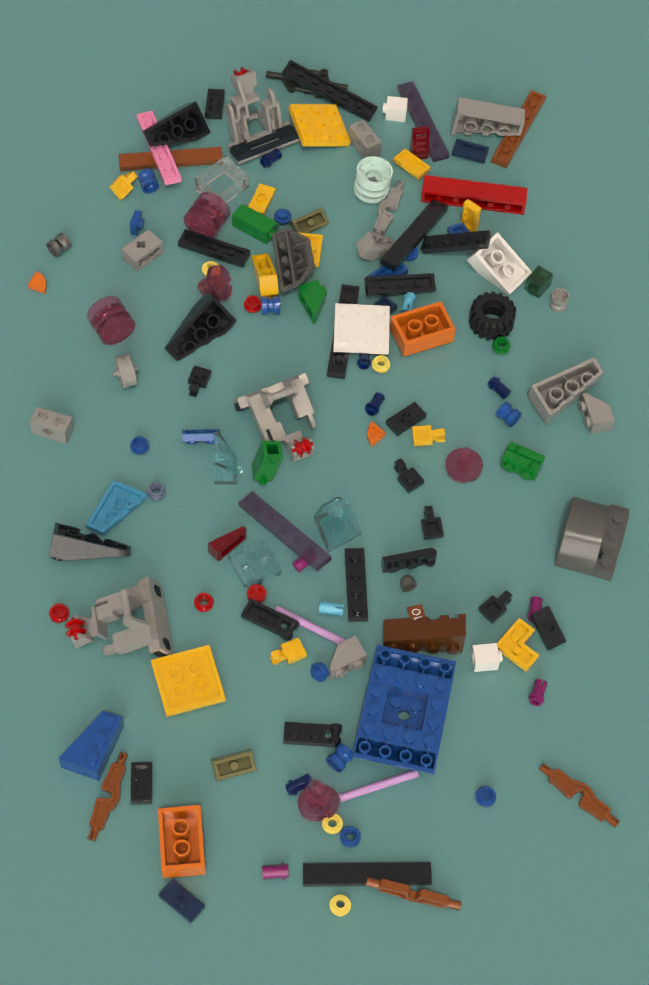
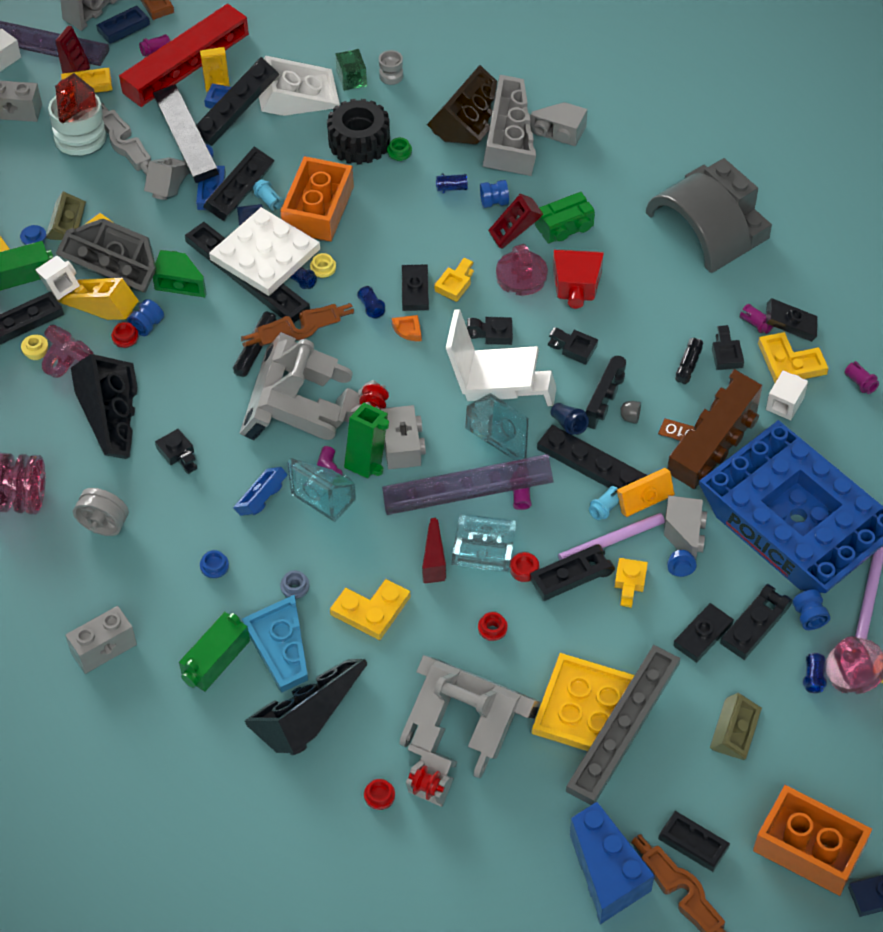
camera: 50 degrees left, 5 degrees down
none -> white brick [35,256,80,300]
none -> clear red slope [55,73,96,124]
none -> magenta pin [139,34,170,56]
none -> green brick [179,611,250,692]
none -> black axle [233,311,277,377]
none -> dark orange piece [241,303,354,347]
none -> magenta arm [316,446,343,483]
none -> yellow plate [330,579,411,640]
none -> light grey brick [381,405,426,470]
none -> dark brown wedge [427,65,497,144]
none -> white piece [446,309,556,406]
none -> dark red slope [488,194,543,249]
none -> dark blue cone [551,403,589,435]
none -> red torso [553,250,604,309]
none -> dark grey plate [566,645,680,805]
none -> light orange plate [617,468,675,517]
none -> black plate [673,603,734,663]
none -> black axle [675,337,703,384]

